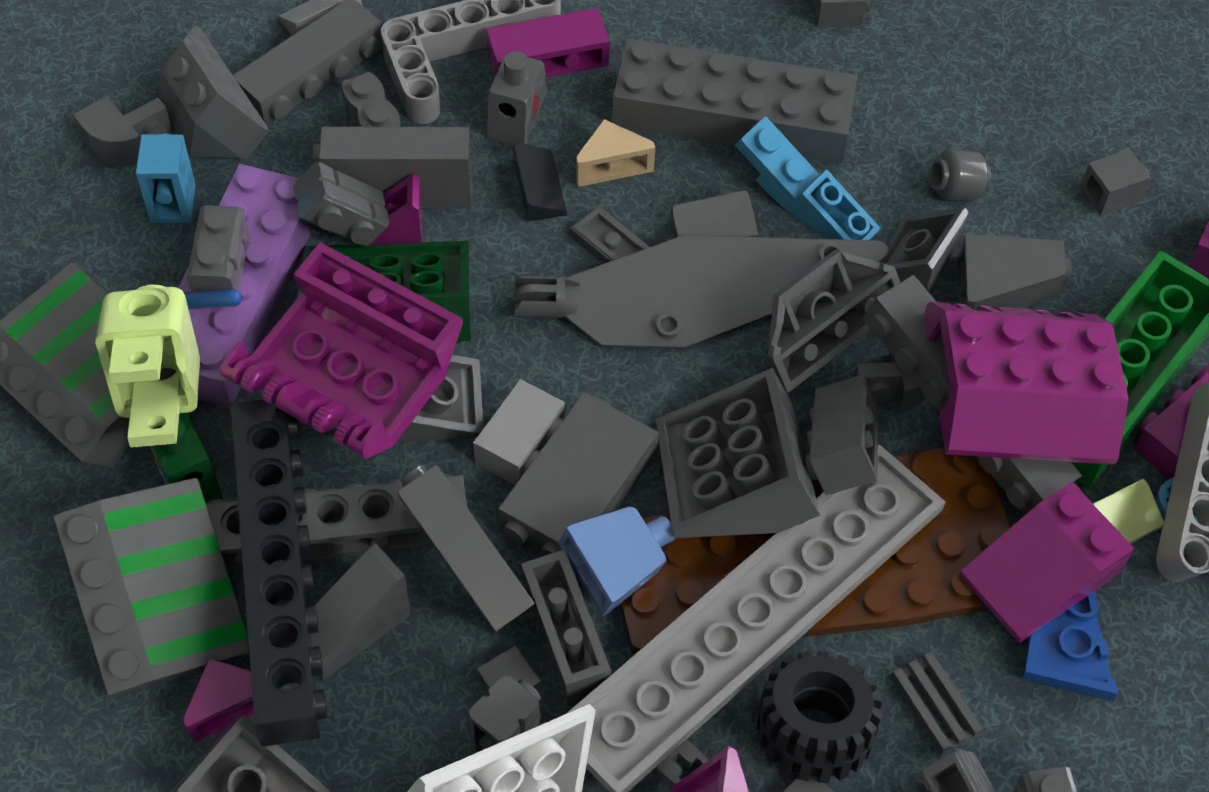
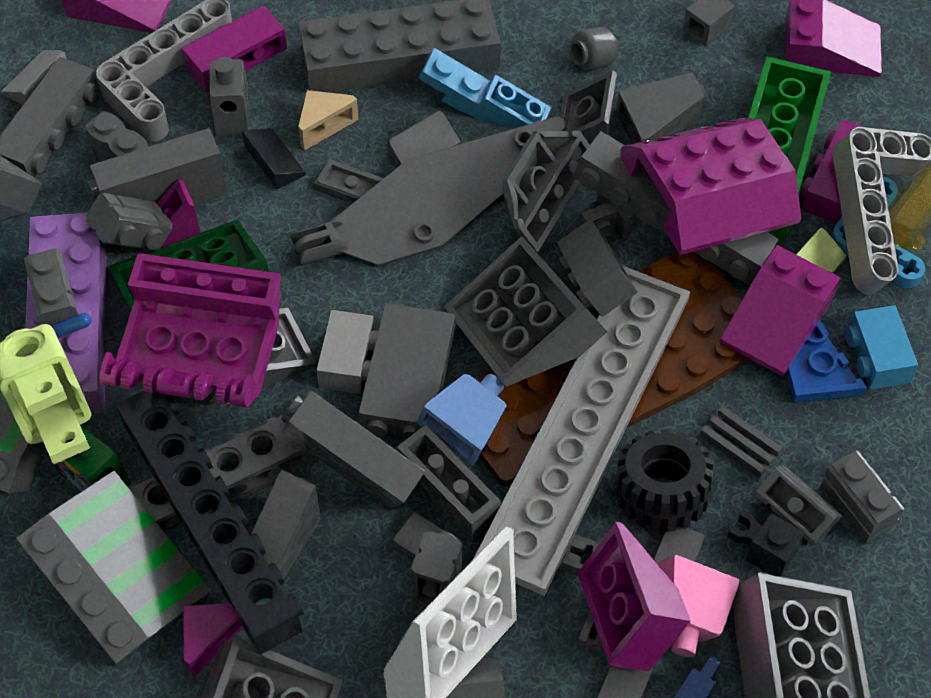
camera: 20 degrees left, 0 degrees up
none -> dark azure brick [846,305,918,390]

